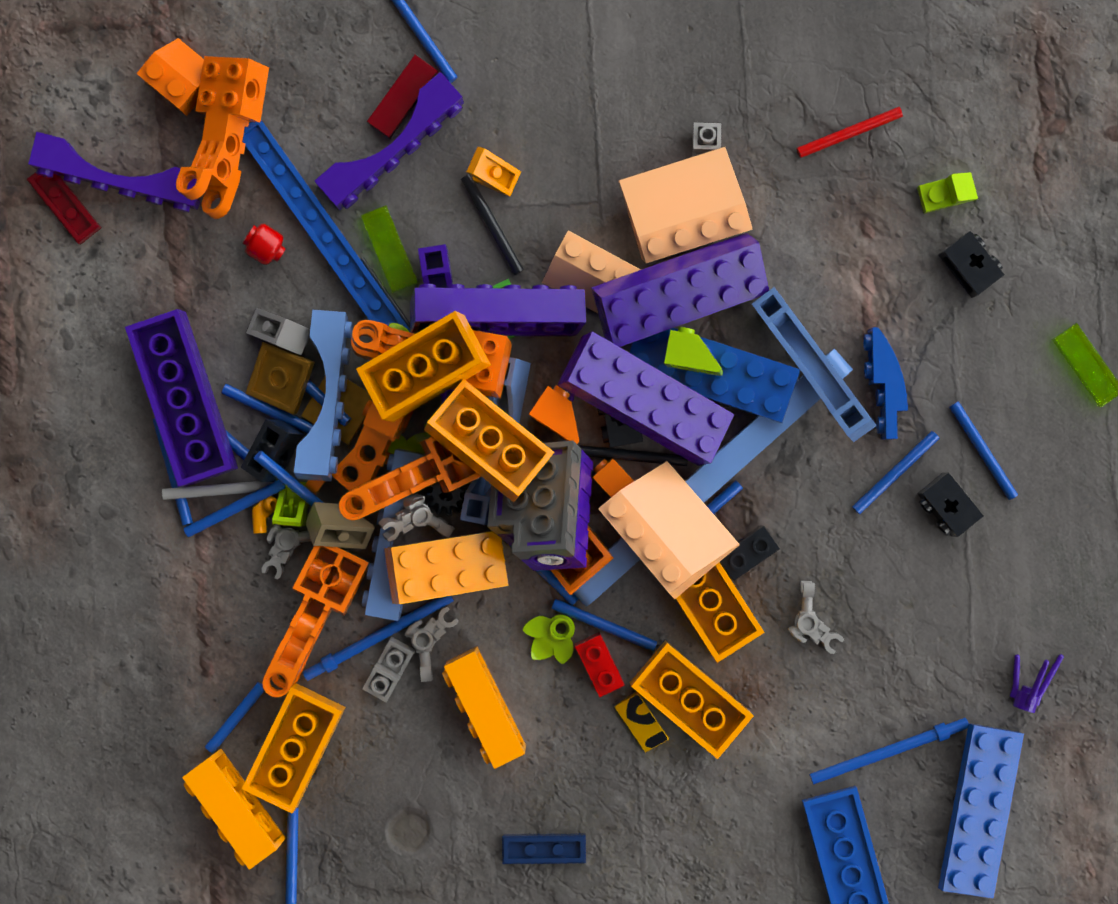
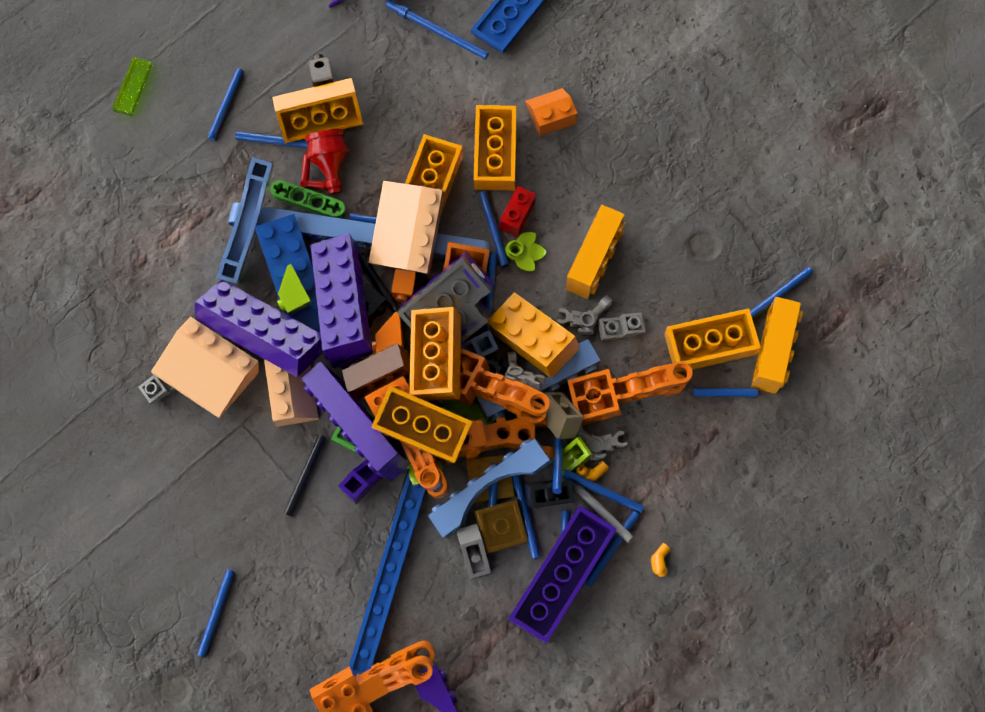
camera: 130 degrees left, 15 degrees down
red head [242,223,286,265] -> none
blue bar [302,596,454,681] -> none
dark purple arch [314,72,464,210] -> none
clear neon green tile [361,205,418,293] -> none
dark red tile [367,55,438,139] -> none
light orange slope [466,147,521,196] -> none
dark blue tile [502,833,586,864] -> none
slope [614,691,669,753] -> none
black brick [720,525,780,581] -> none
light grey piece [788,581,844,654] -> none
red bar [796,107,903,158] -> none
blue slope [863,327,908,440] -> none
lime slope [917,172,978,214] -> none
black brick [917,472,984,537] -> none
black brick [938,231,1005,298] -> none
none -> bright green beam [270,180,346,219]
none -> light orange brick [272,78,363,143]
none -> red piece [300,129,349,194]
none -> torso [308,54,334,87]
none -> brick [342,344,410,400]
none -> orange slope [525,88,578,137]
none -> light orange arm [651,543,671,577]

